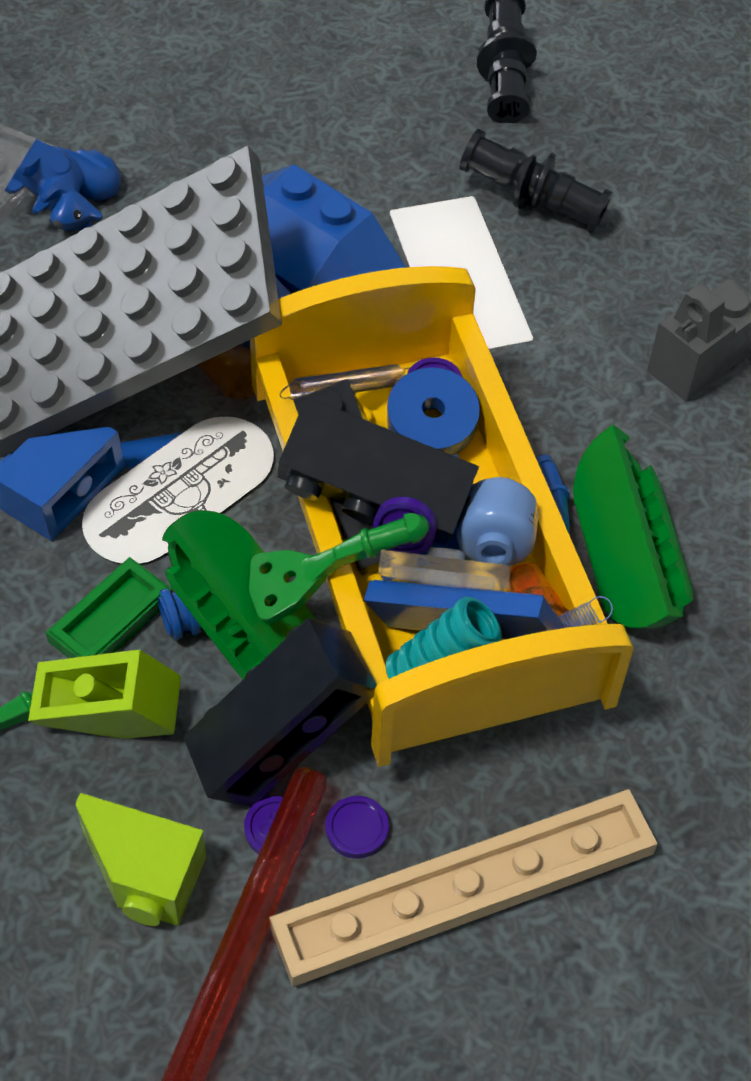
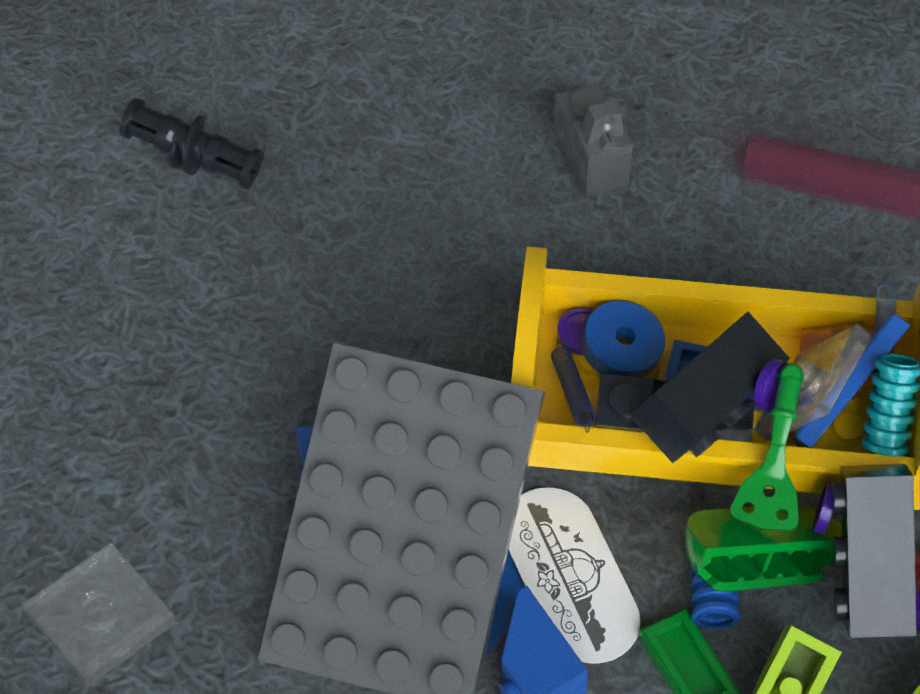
camera: 65 degrees left, 0 degrees up
blue animal [4,139,121,231] -> none
blue wedge [262,164,406,293] -> none
white sticker [390,196,533,349] -> none
medium blue head [456,477,539,568] -> none
black piece [459,129,613,232] -> none
green brick [573,424,693,630] -> none

